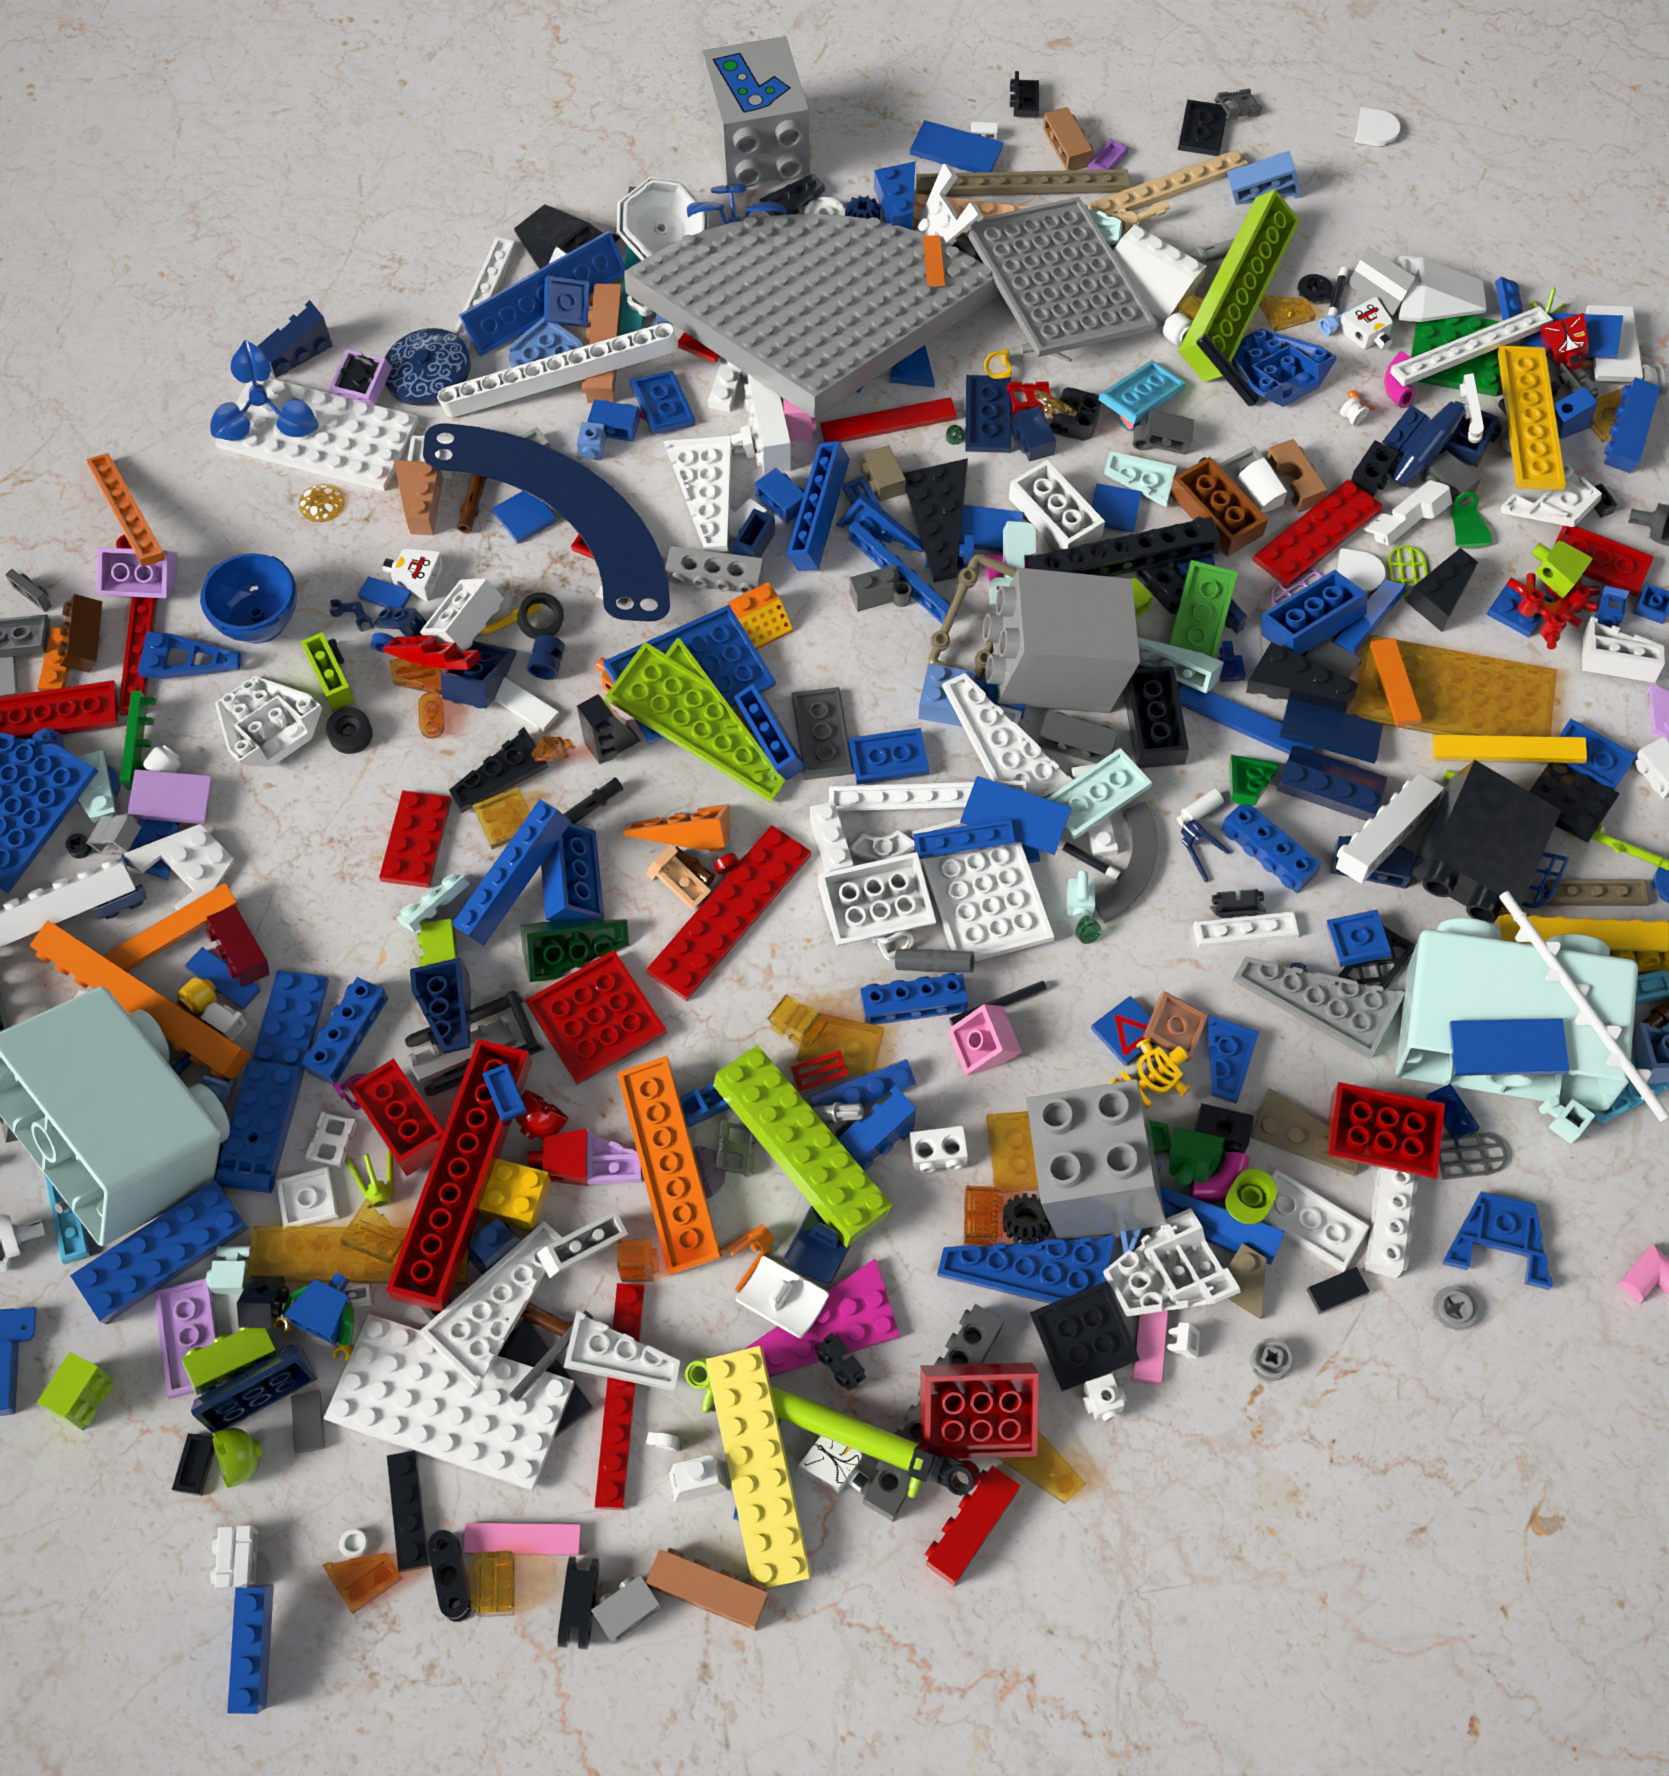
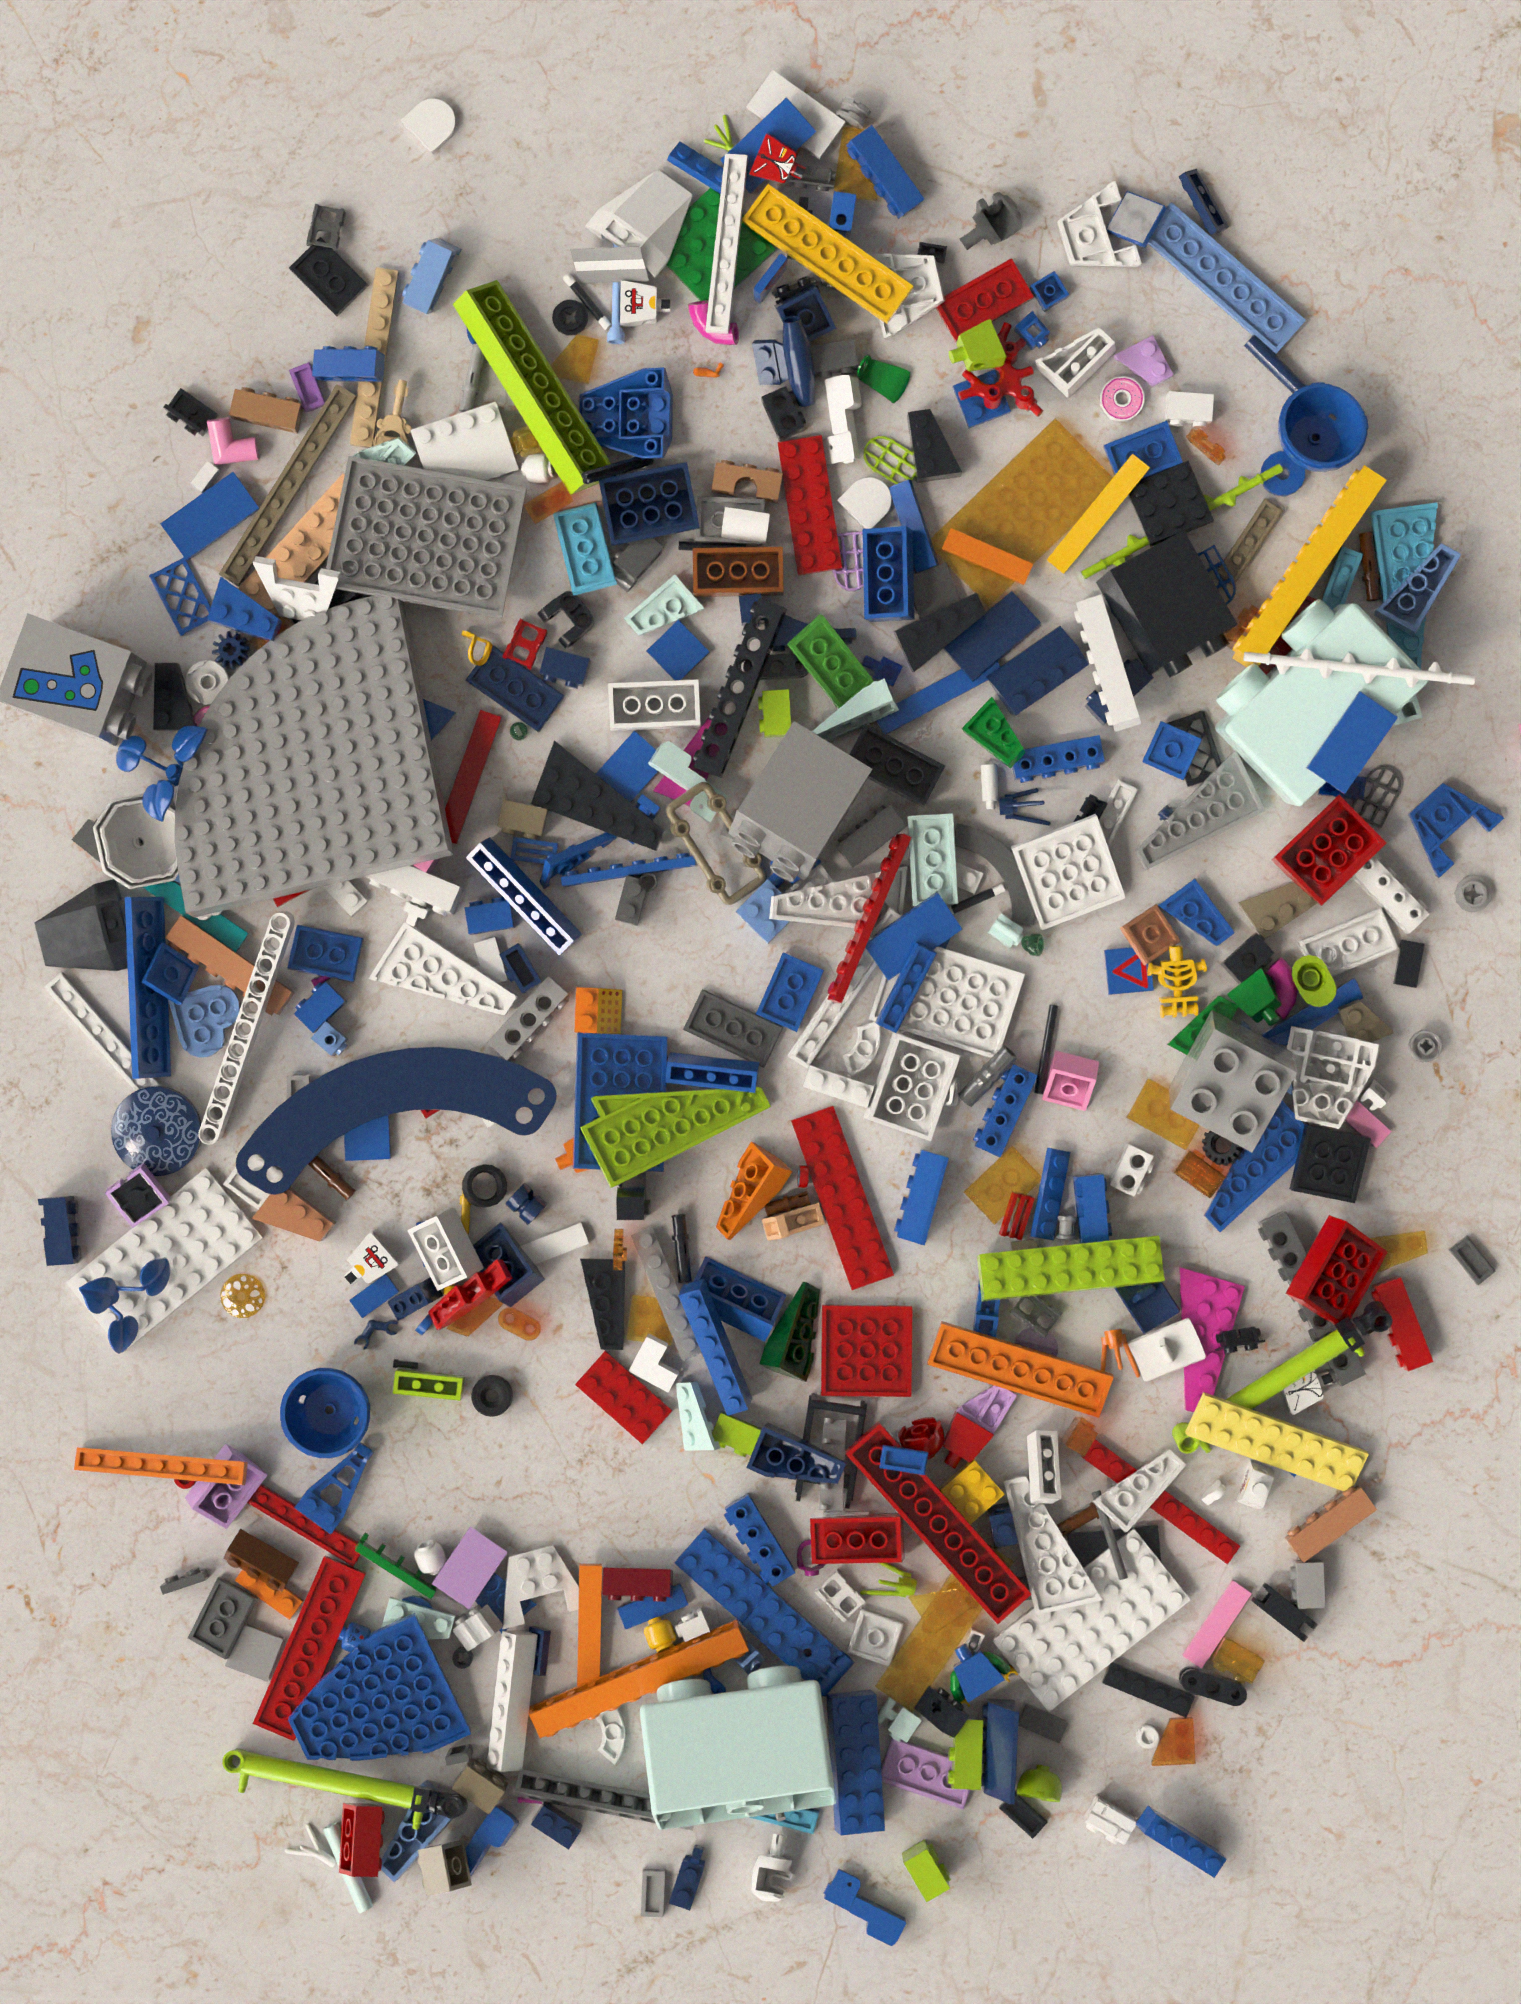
camera: 55 degrees left, 25 degrees up
white wedge [215,676,322,767] -> none
clear yellow brick [767,994,829,1048] -> none
light grey axle [812,1102,865,1123] -> none
orange sticker [923,235,945,286] -> none
clear yellow dish [1034,390,1074,416] -> none
white brick [1083,1373,1126,1422] -> none
white wheel [1340,397,1369,426] -> none
white plate [1459,373,1483,443] -> none
none -> blue window [149,557,211,636]
none -> bright pink brick [207,417,259,465]
none -> blue brick [312,346,385,382]
none -> clear orange brick [524,481,574,524]
none -> dark blue slope [599,462,700,546]
none -> white tile [629,1333,679,1392]
none -> light grey plate [631,1227,701,1361]
none -> blue tile [754,253,788,304]
none -> red plate [827,833,912,1003]
none -> blue slope [894,1150,949,1246]
none -> white plate [1011,814,1126,930]
none -> tile [1099,376,1145,422]
none -> clear orange plate [1186,428,1226,465]
none -> dark grey tile [1449,1236,1496,1285]

